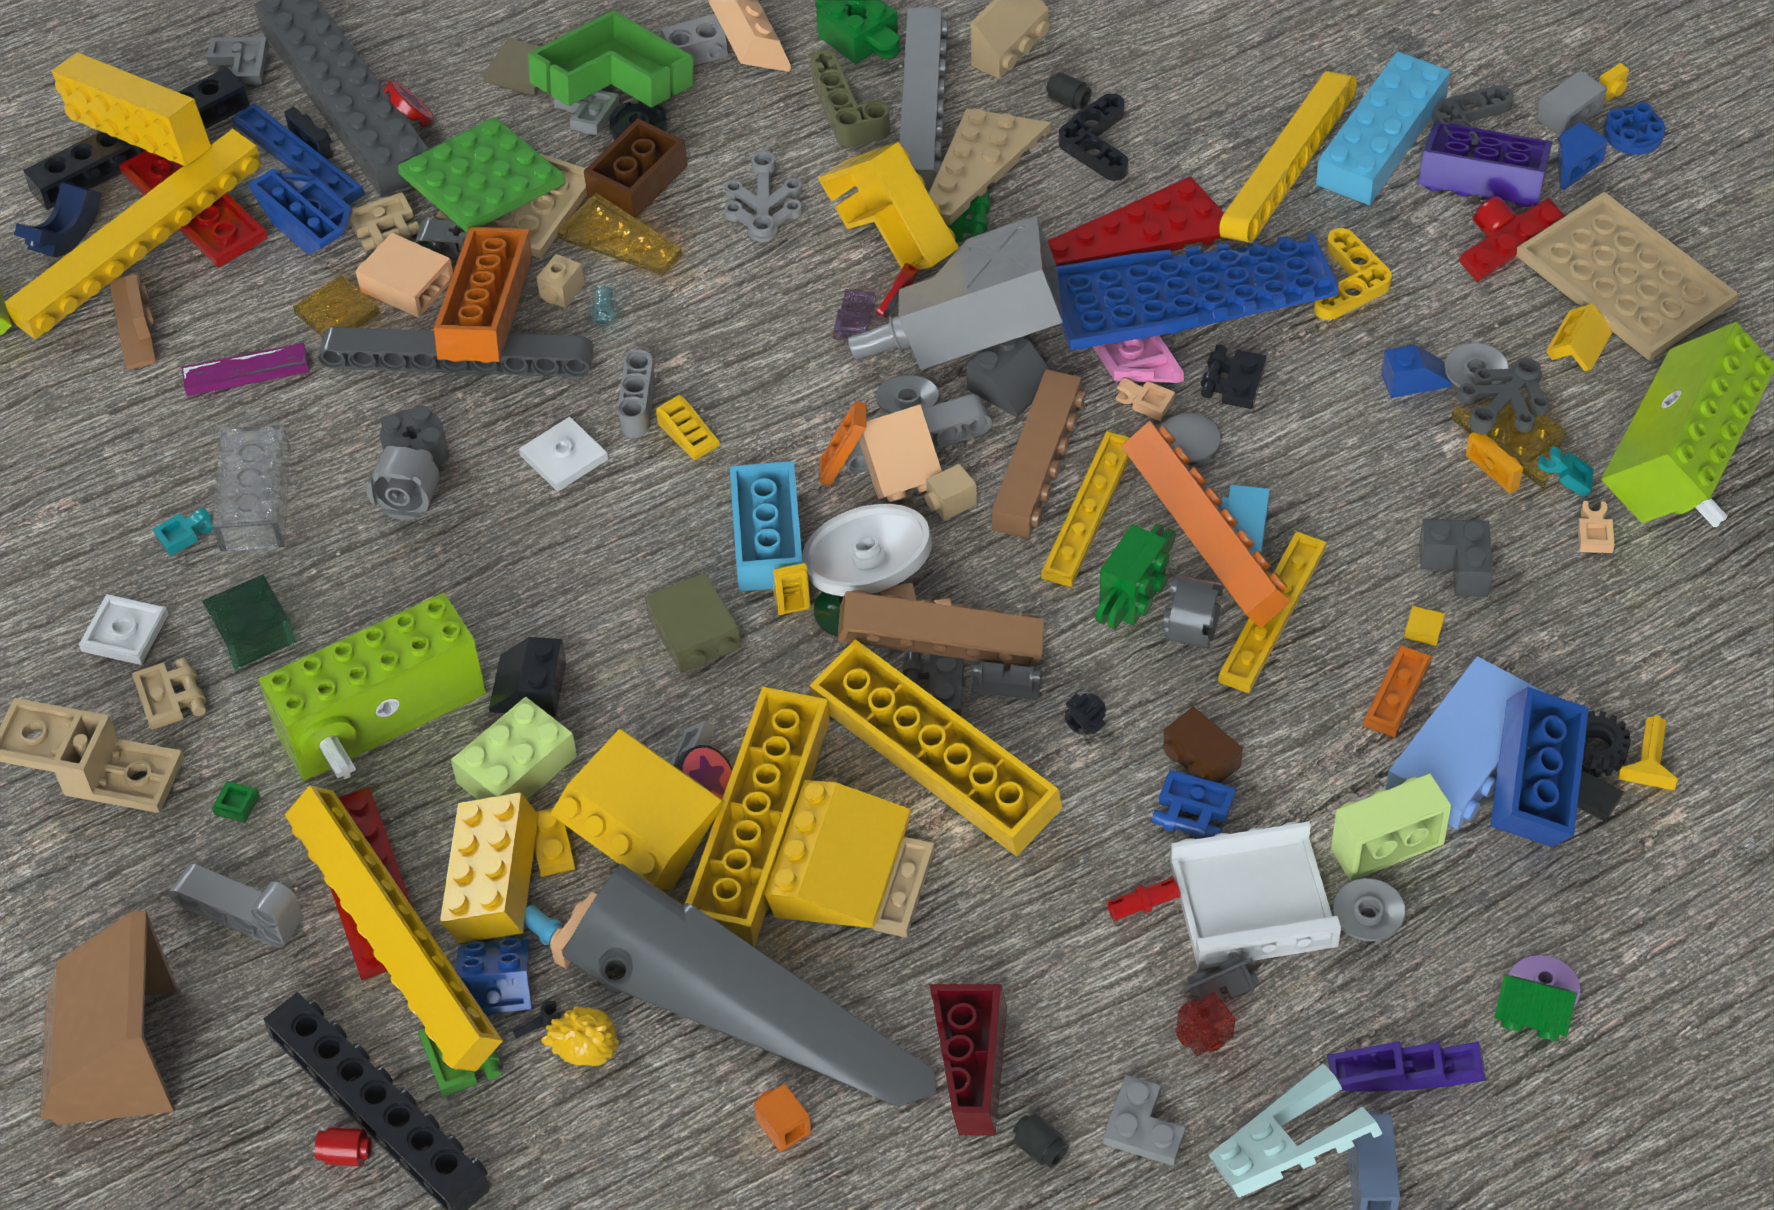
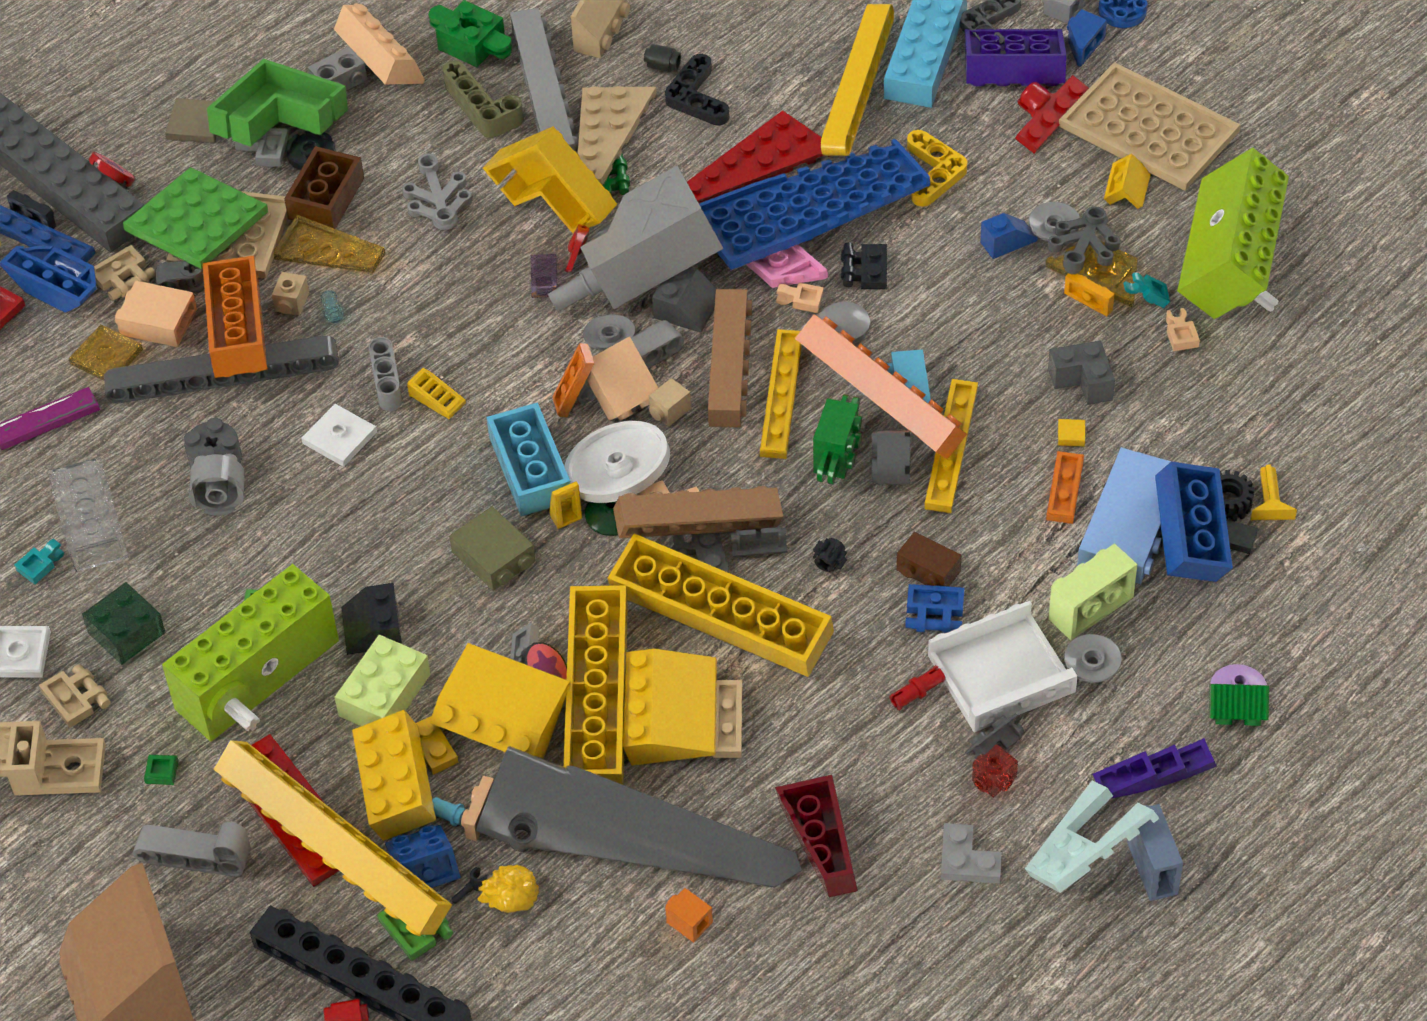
camera: 15 degrees left, 0 degrees up
pearl dark grey brick [1013,1113,1069,1168] -> none

